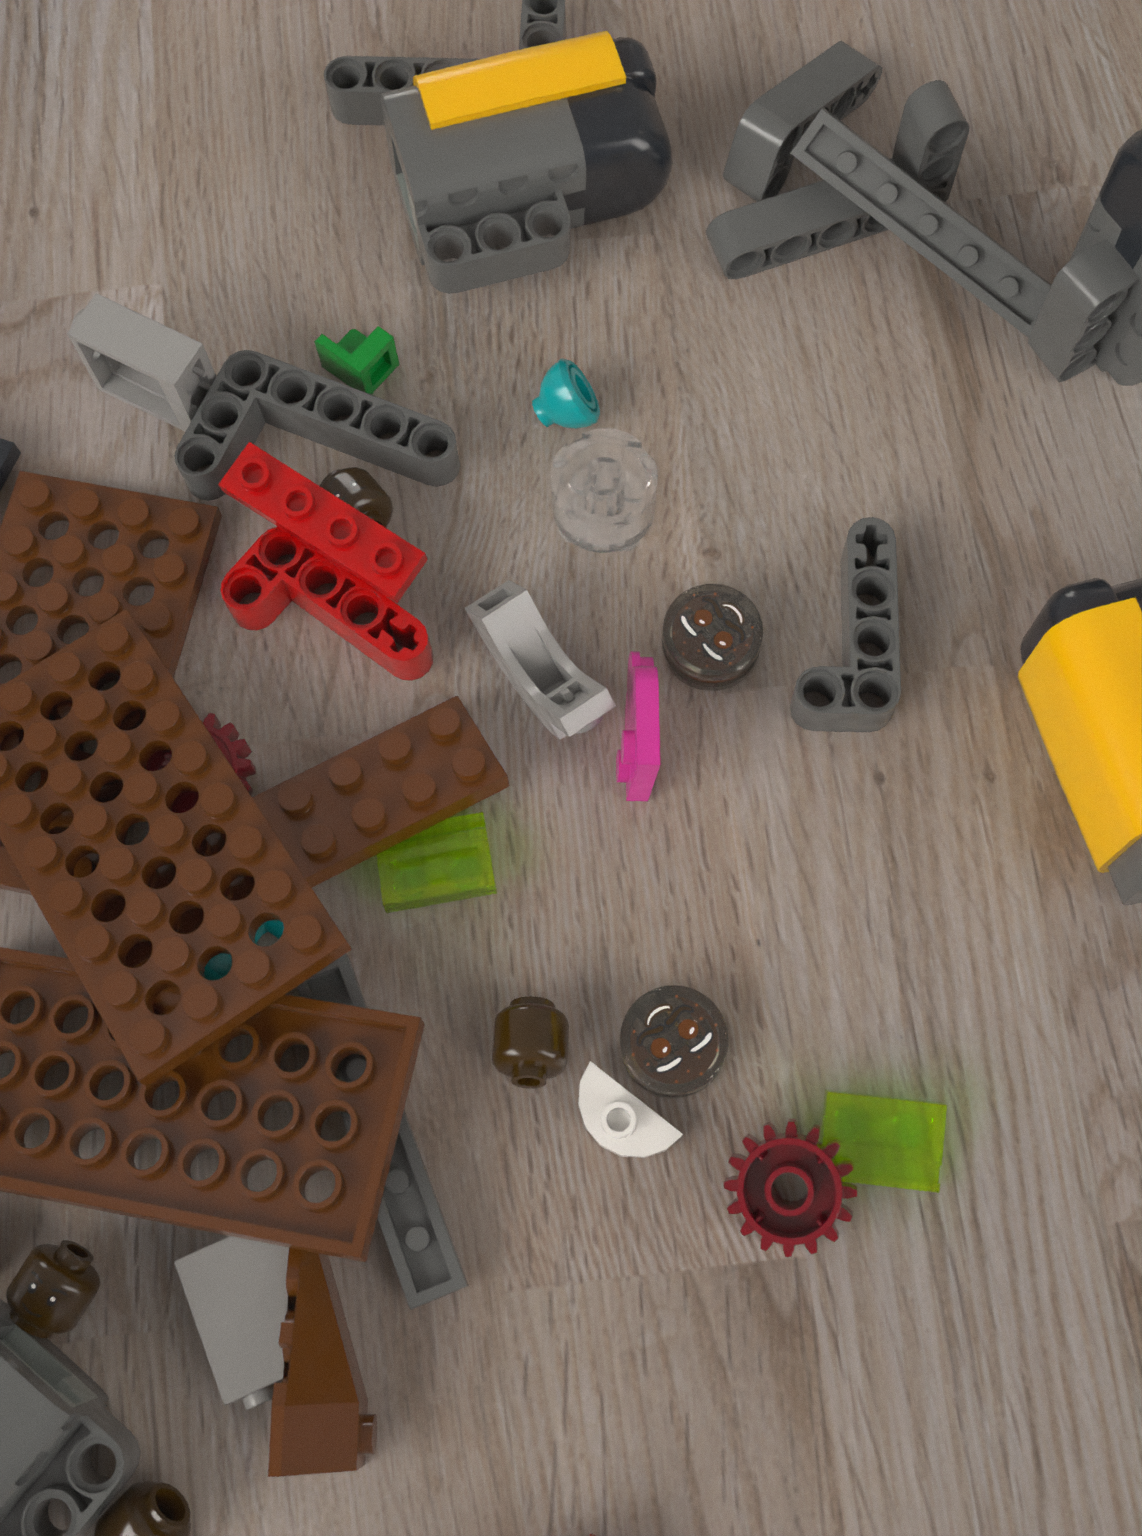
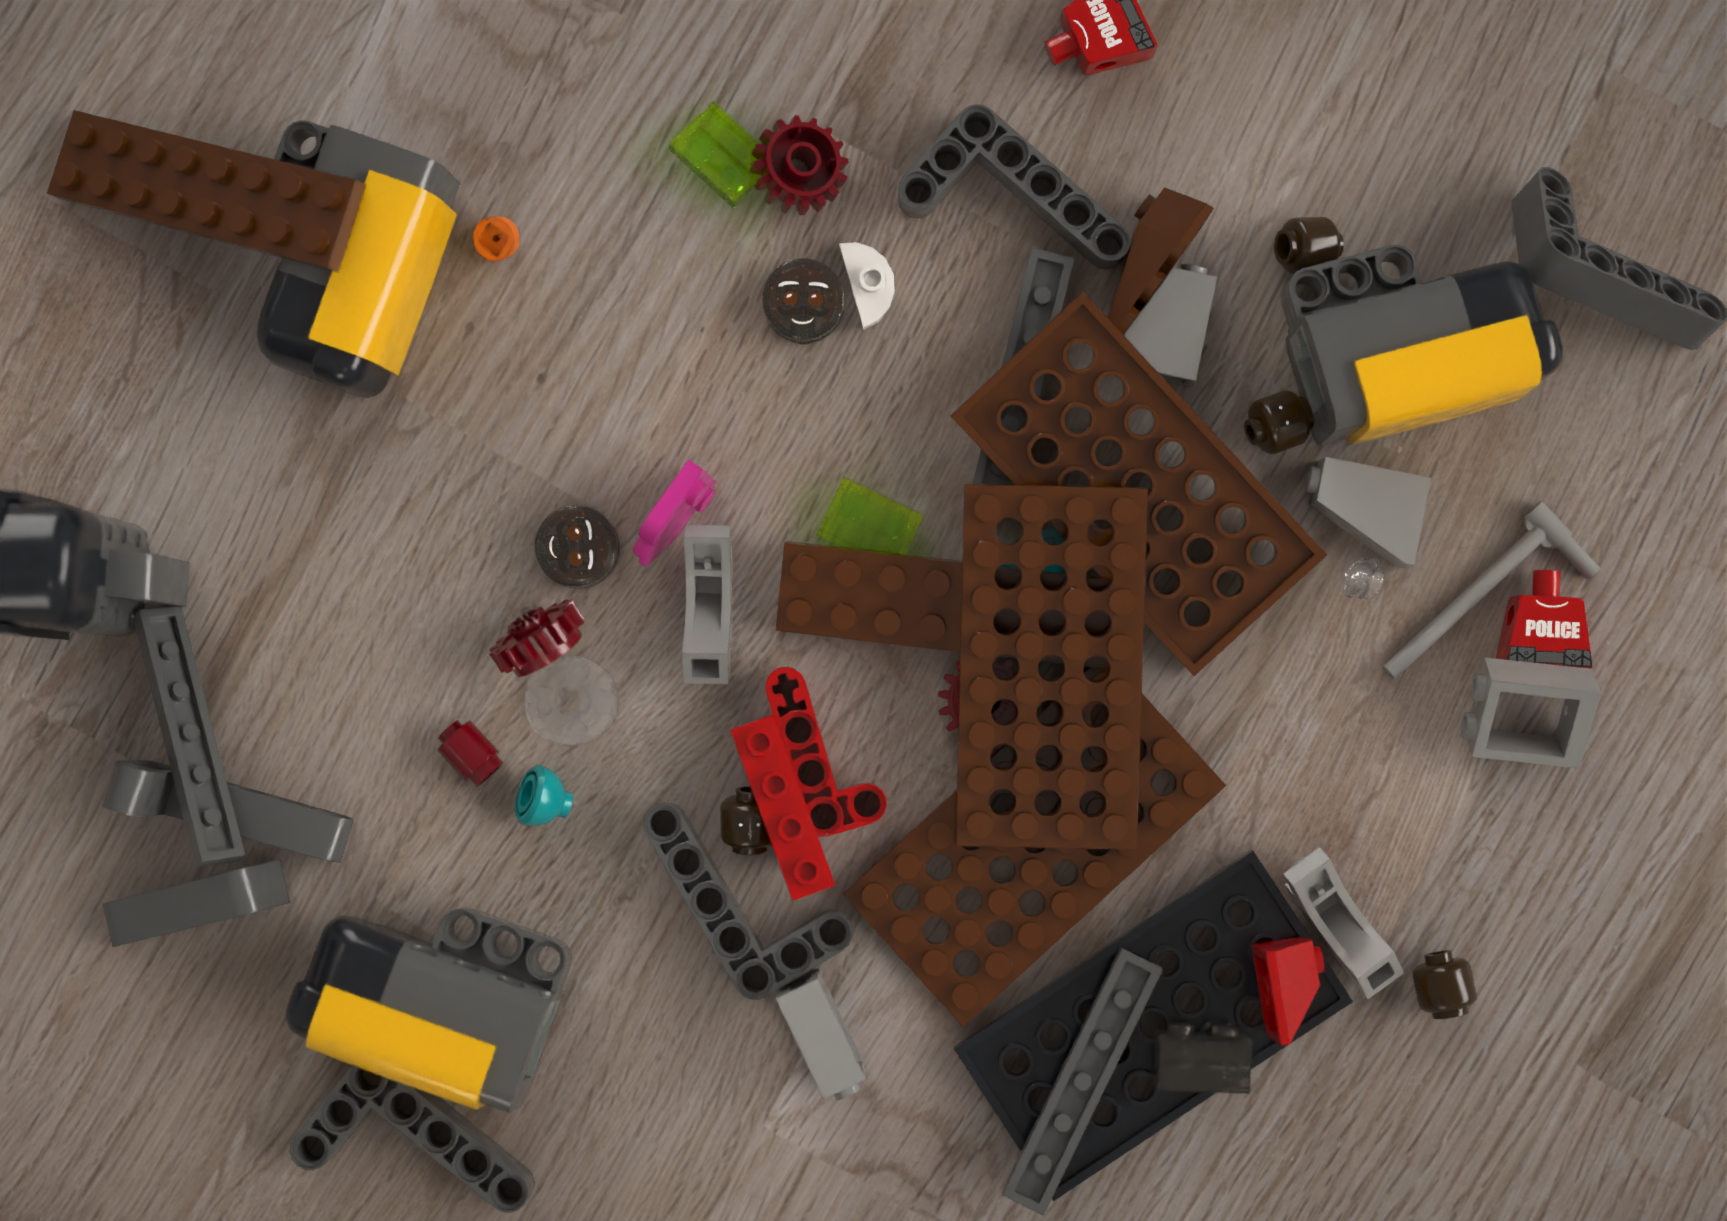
camera: 145 degrees left, 15 degrees up
green panel [314,326,400,395] -> none
dark brown head [492,996,569,1089] -> none
dark grey beam [790,517,901,732] -> none
none -> dark red brick [437,720,503,787]
none -> orange tile [473,215,520,262]
none -> dark red gear [489,599,584,677]
none -> dark grey beam [898,104,1130,270]

